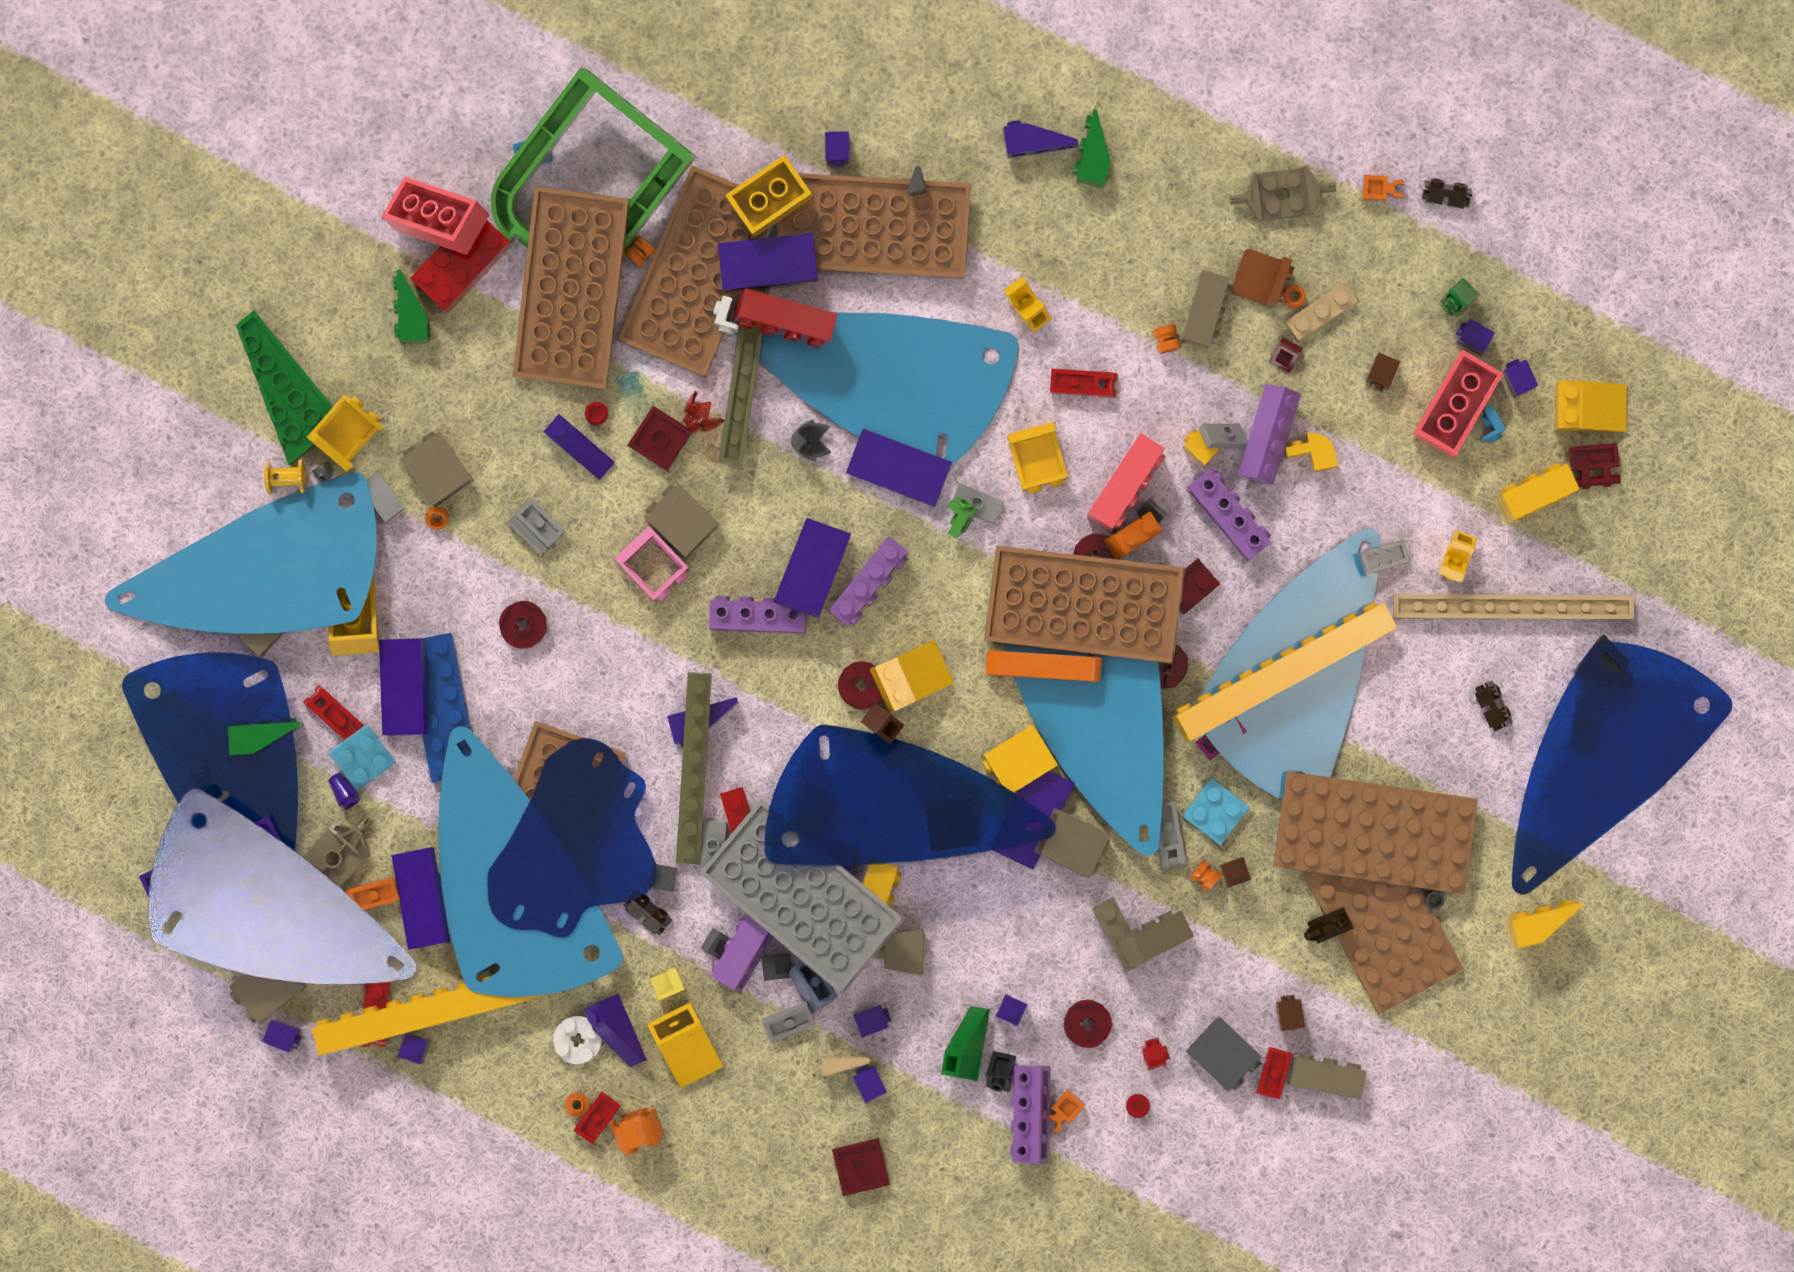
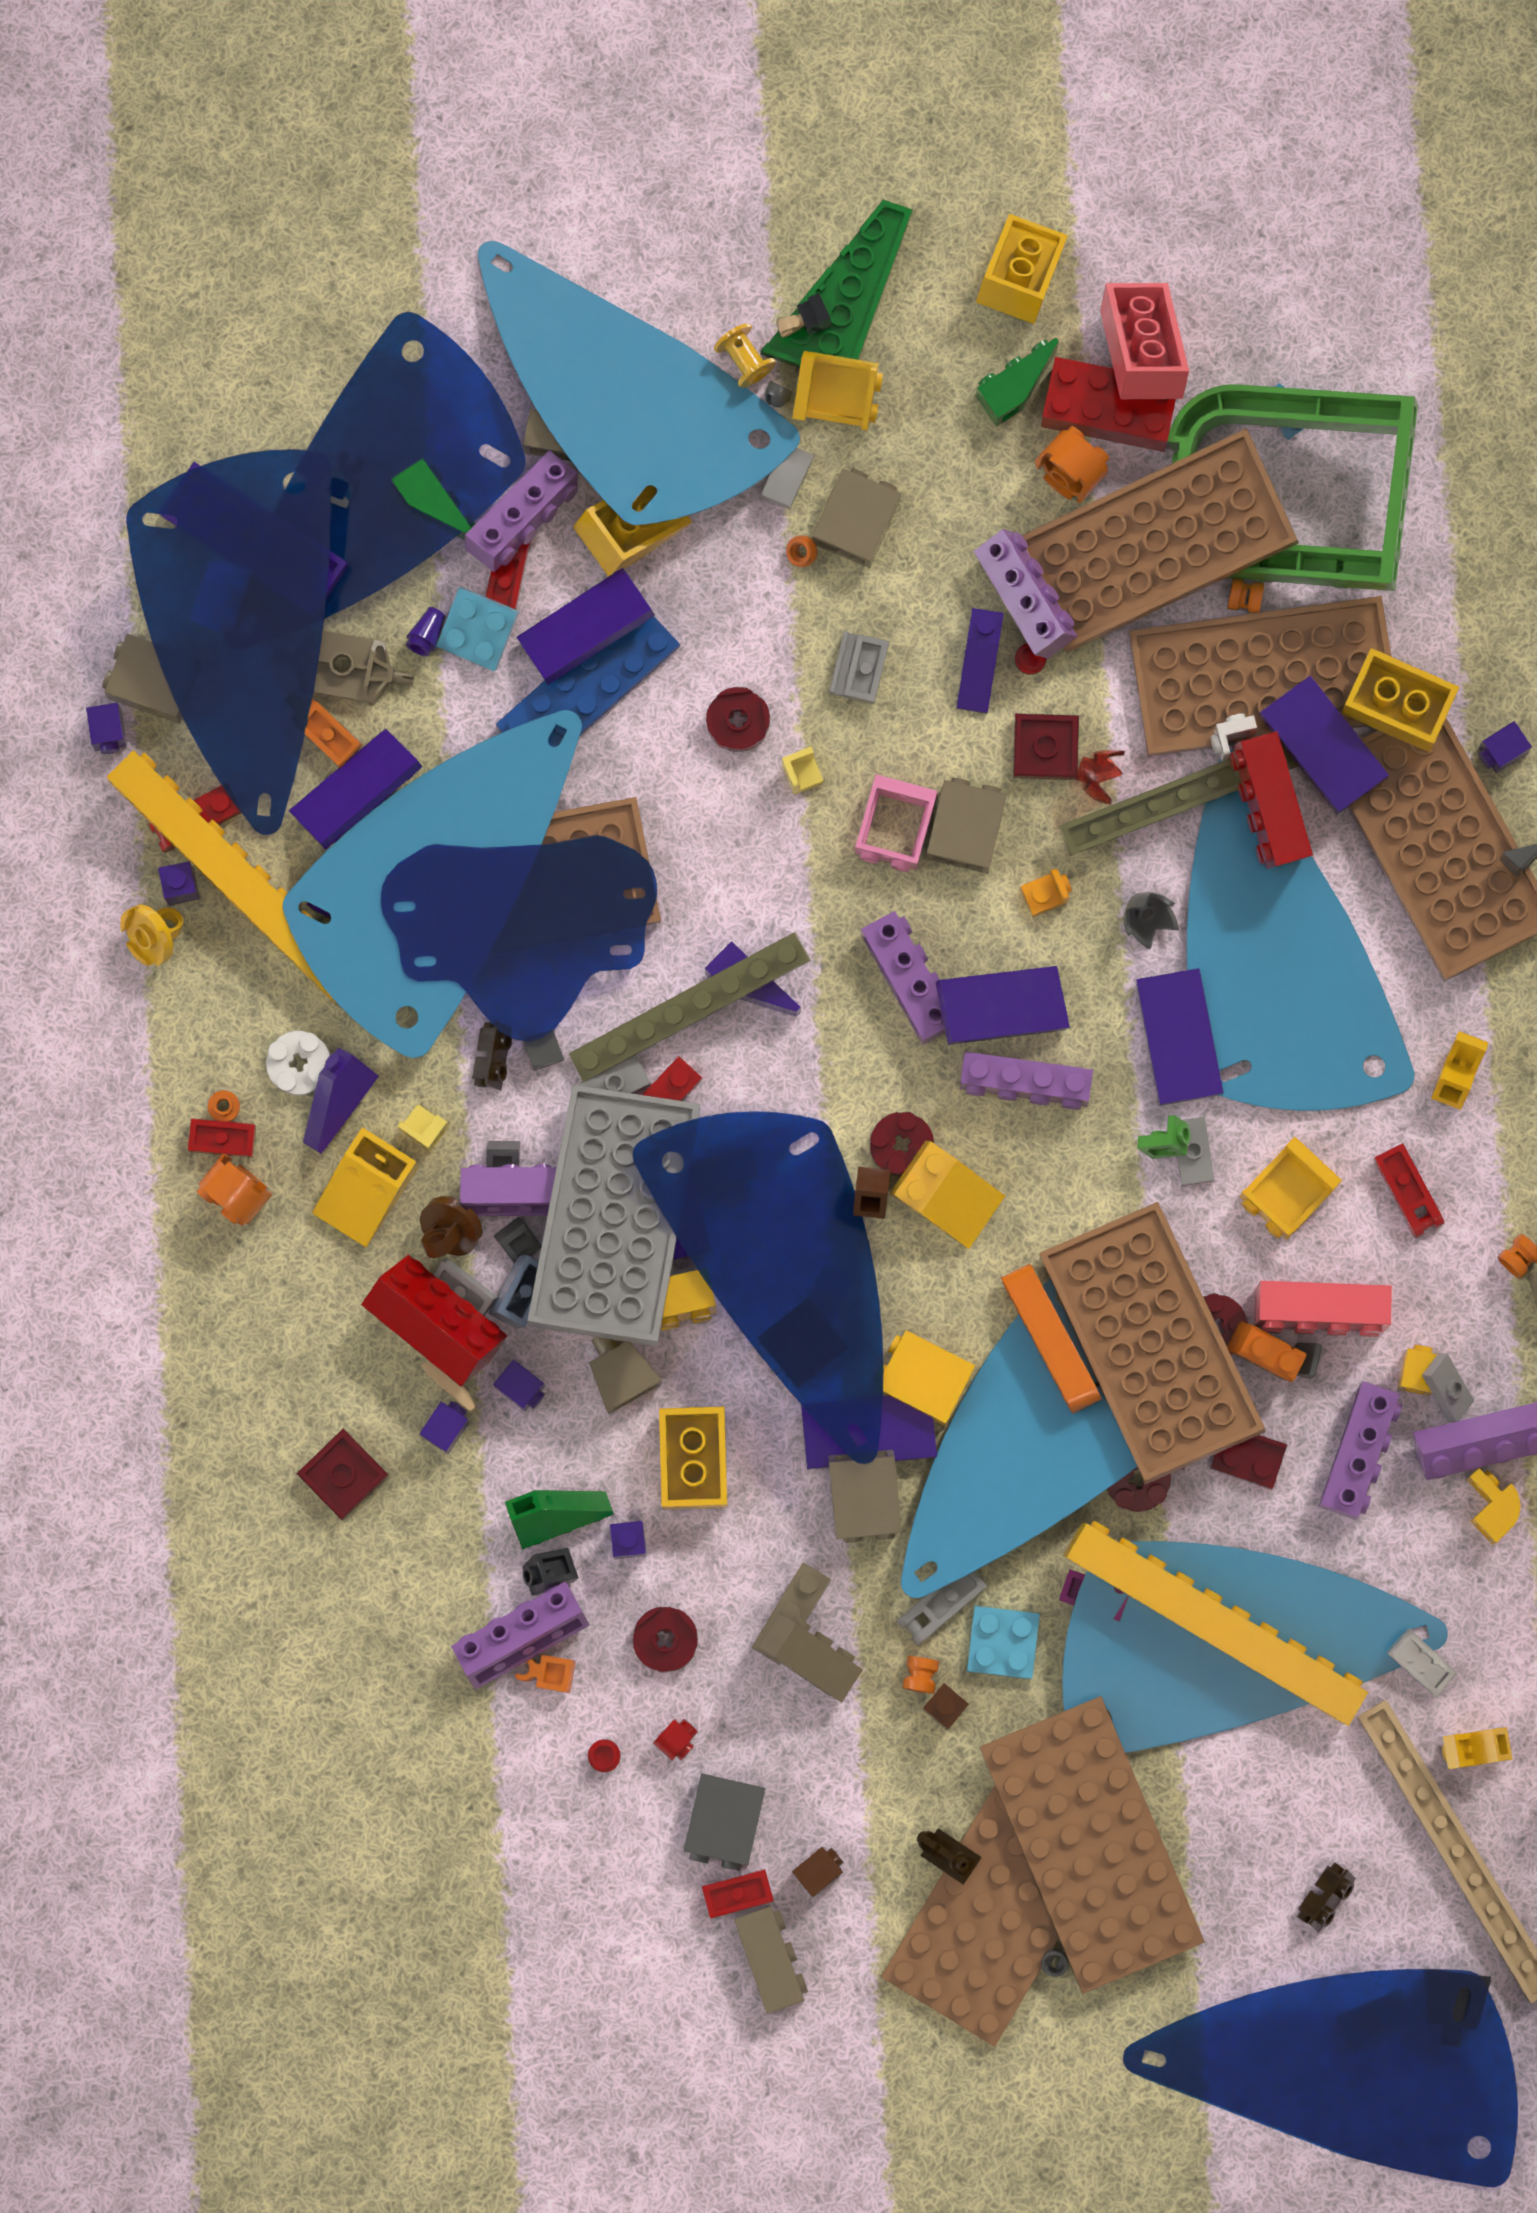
camera: 55 degrees right, 5 degrees down
clear light blue wheel [616,372,644,397] -> none
yellow slope [1506,899,1583,948] -> none
none -> yellow tile [120,904,184,966]
none -> red brick [361,1254,508,1387]
none -> reddish brown tile [419,1196,483,1258]
none -> medium lavender brick [465,450,579,572]
none -> yellow brick [659,1406,728,1510]
none -> black piece [776,293,832,338]
none -> light yellow panel [782,747,824,795]
none -> medium lavender brick [974,529,1078,658]
none -> yellow slope [976,213,1068,324]
none -> light orange bracket [1020,868,1072,917]
none -> orange brick [1035,426,1109,503]

